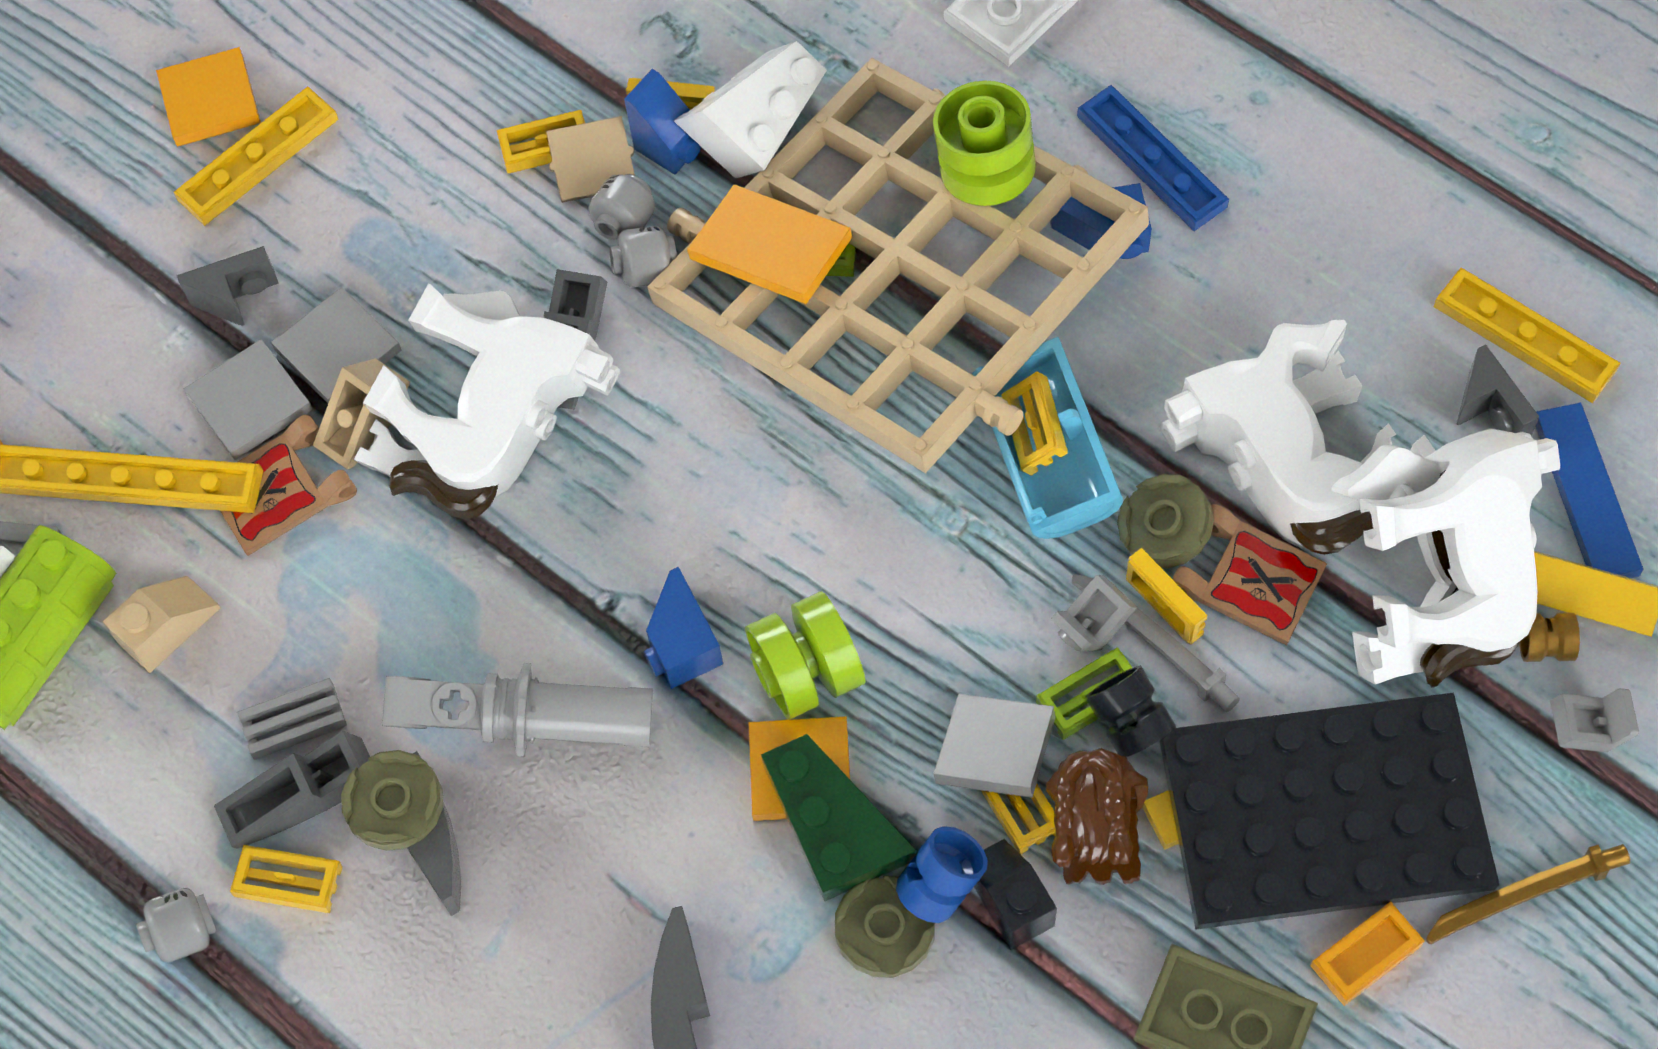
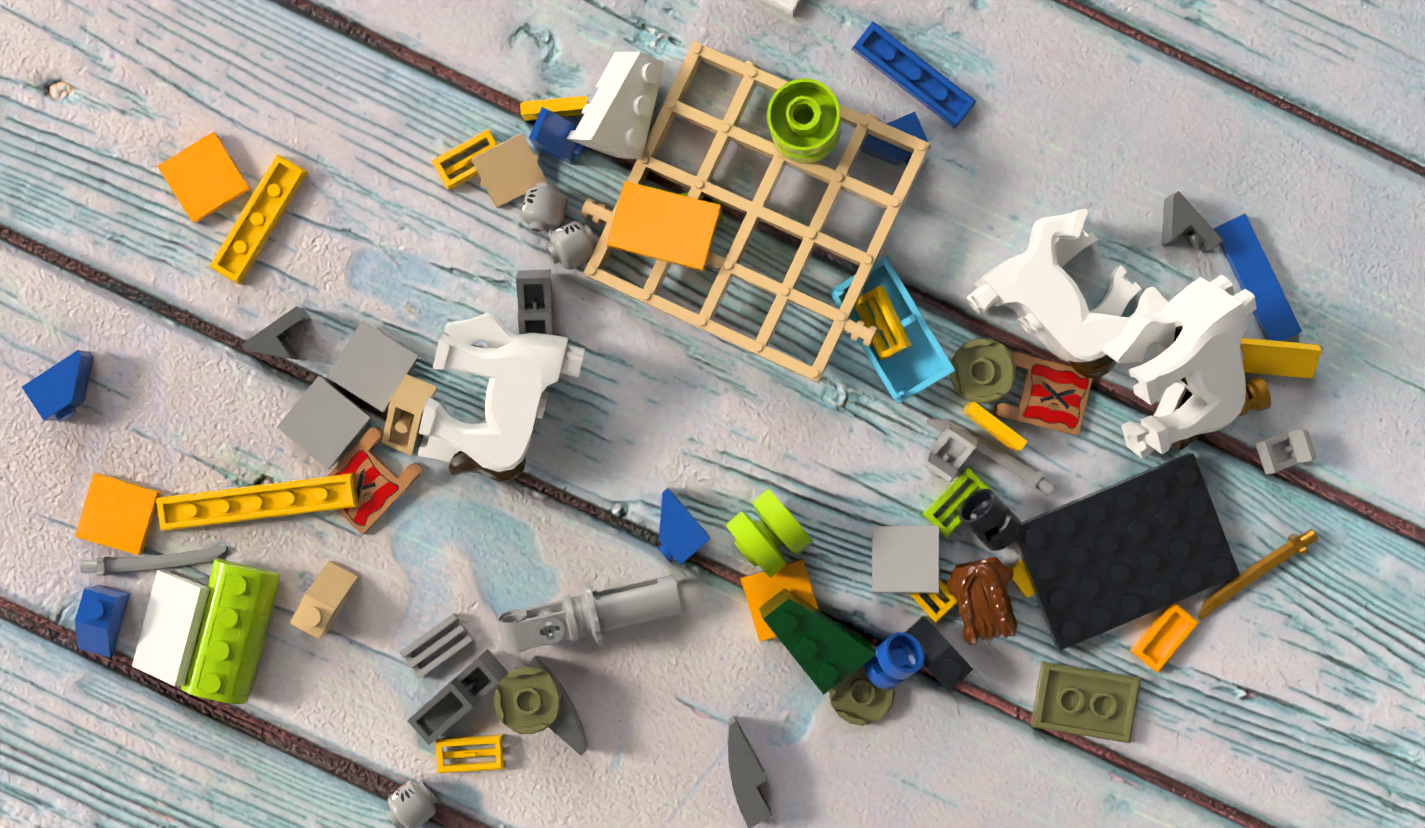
camera: 20 degrees left, 25 degrees up
yellow tile [1433,267,1621,403] -> none

